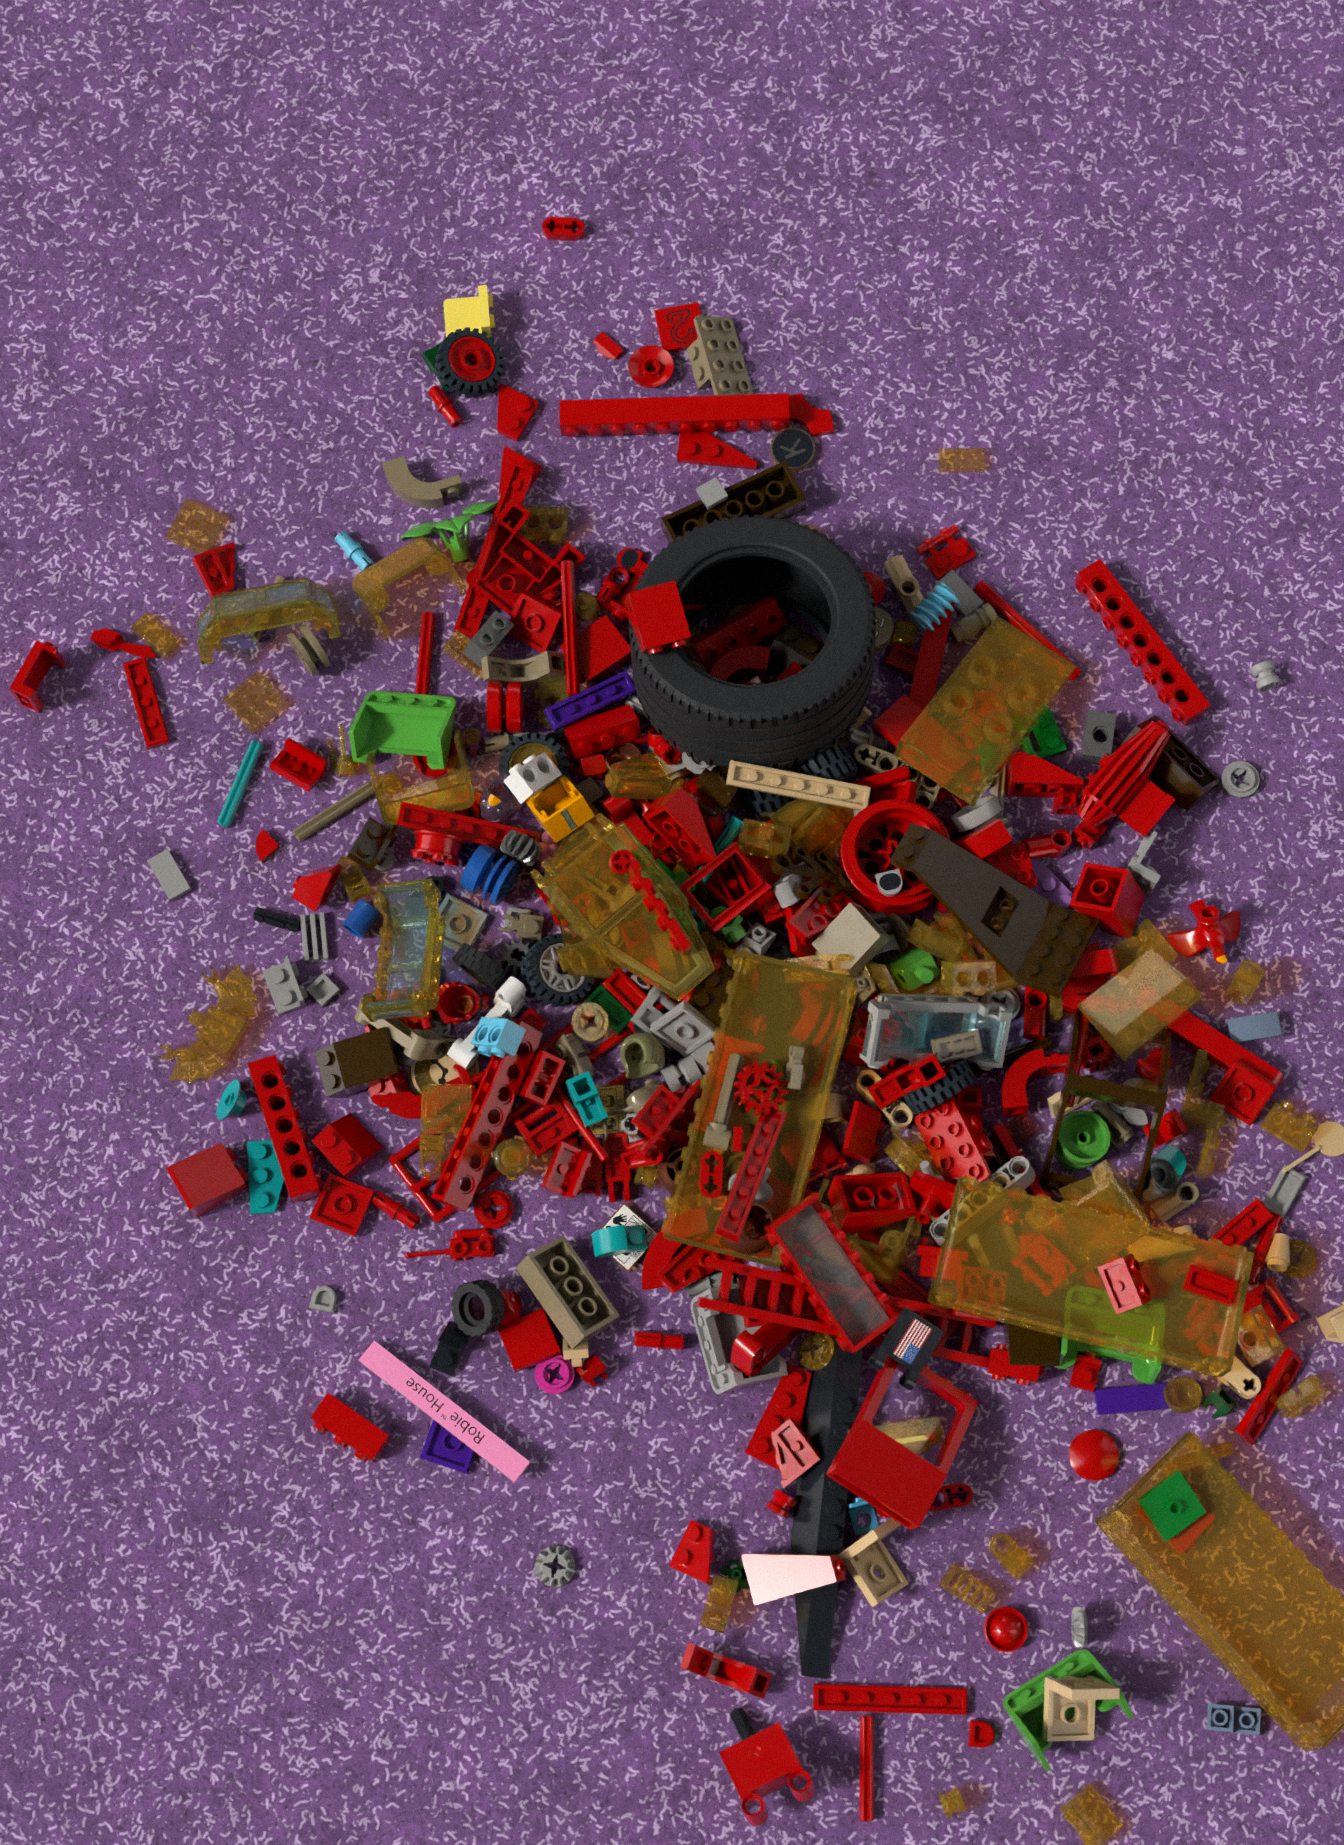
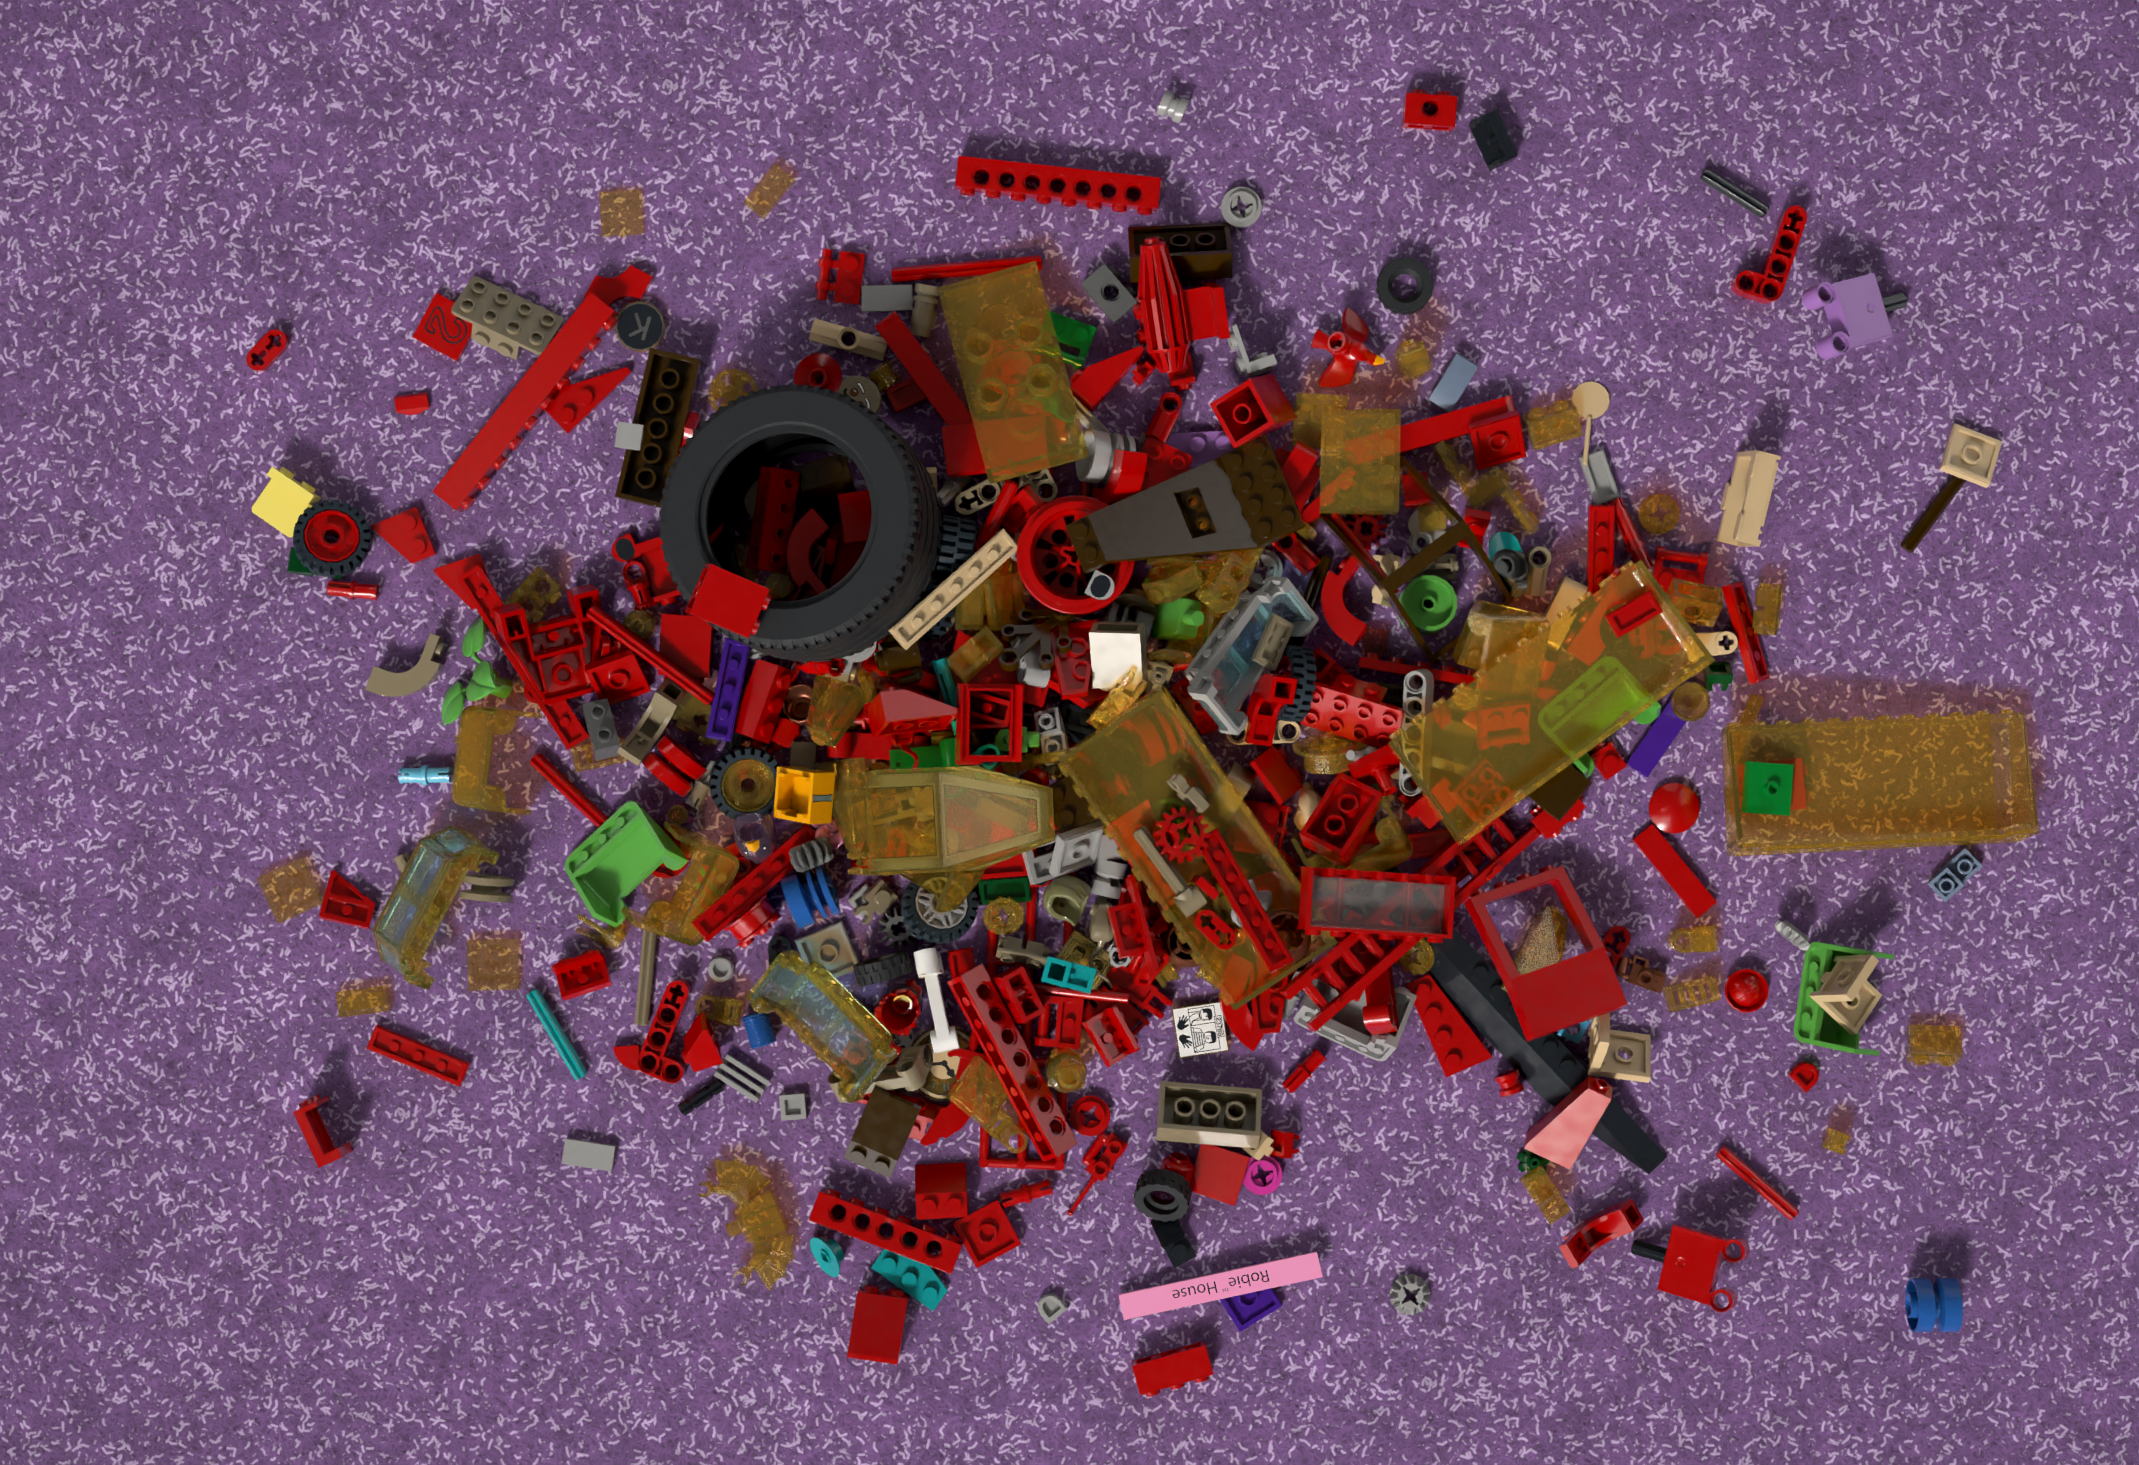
camera: 55 degrees left, 15 degrees up
red piece [90,628,156,658] -> none
light grey bracket [262,957,308,1016] -> none
dark brown bracket [347,817,398,871] -> none
medium azure brick [470,1017,526,1058] -> none
white brick [504,752,562,804] -> none
teal brick [591,1225,647,1258] -> none
red wheel [608,849,635,875] -> none
red dish [628,345,674,388] -> none
red wing [628,860,692,956] -> none
red wing [669,1520,715,1586] -> none
wing [771,1417,823,1488] -> none
red tile [813,1684,967,1715] -> none
black flag [868,1306,945,1390] -> none
medium azure piece [908,582,960,633] -> none
bracket [1097,1254,1151,1315] -> none
tan cone [1265,1233,1290,1272] -> none
none -> clear yellow piece [599,188,644,238]
none -> red beam [637,979,691,1084]
none -> black tyre [1376,257,1434,315]
none -> copper piece [1616,955,1667,994]
none -> red tile [1632,824,1717,918]

